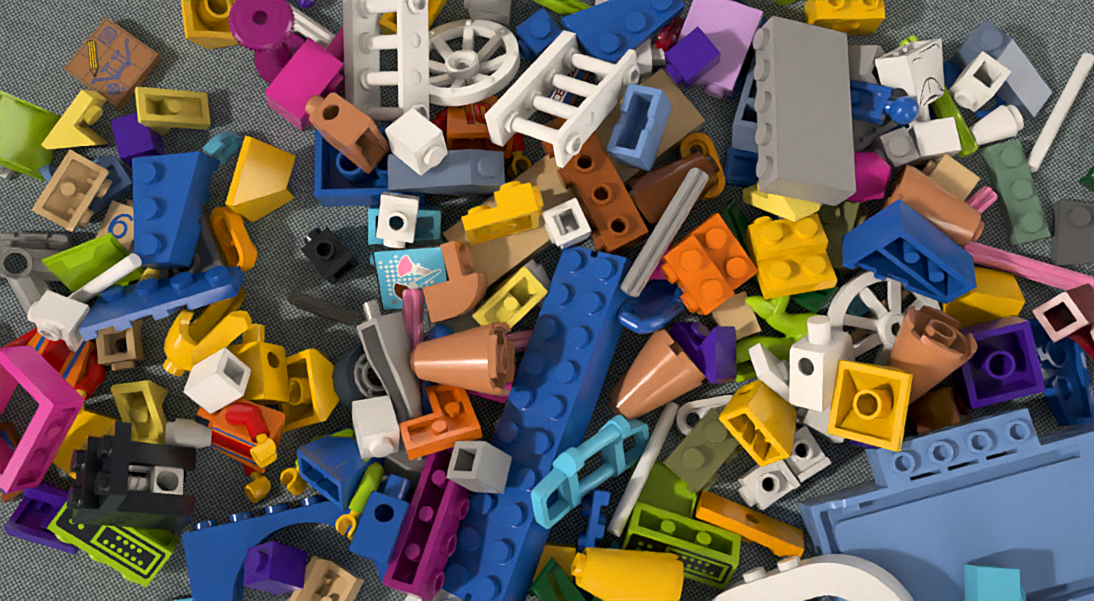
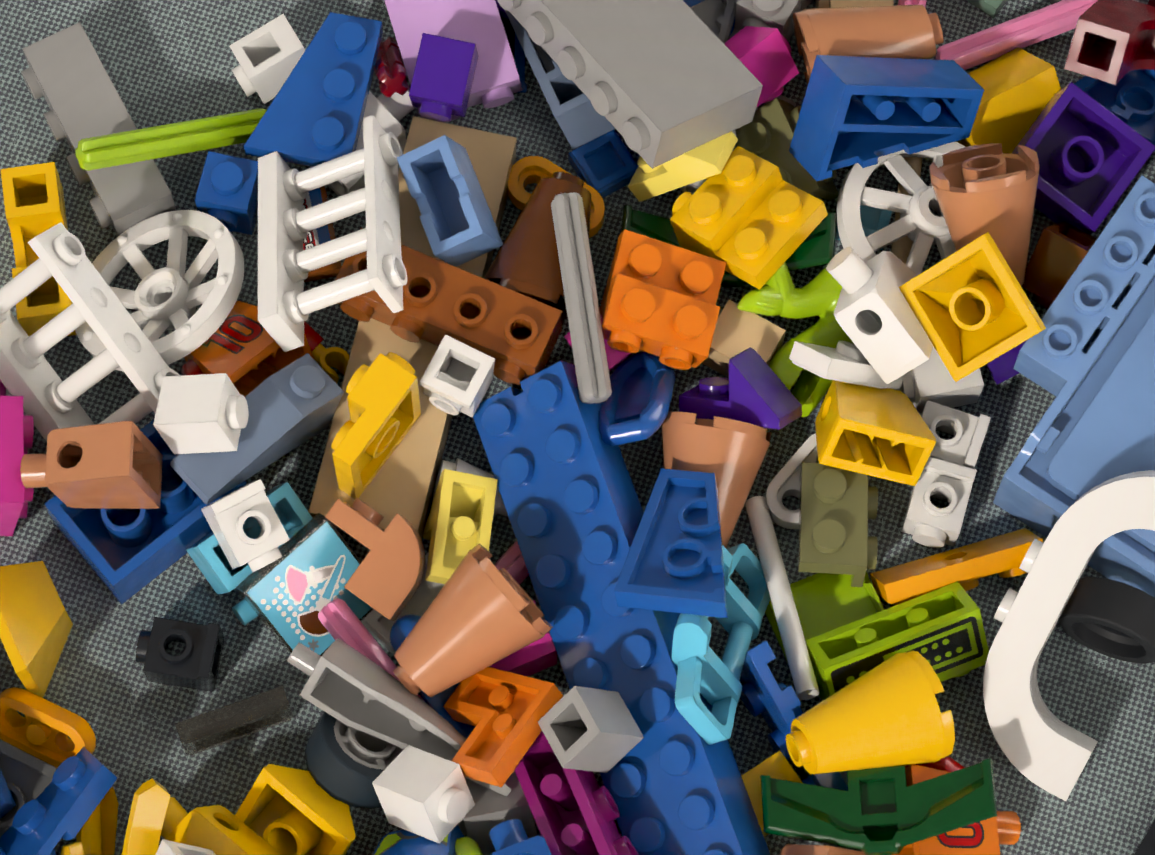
camera: 40 degrees left, 10 degrees down
none -> blue wing [614,468,728,618]

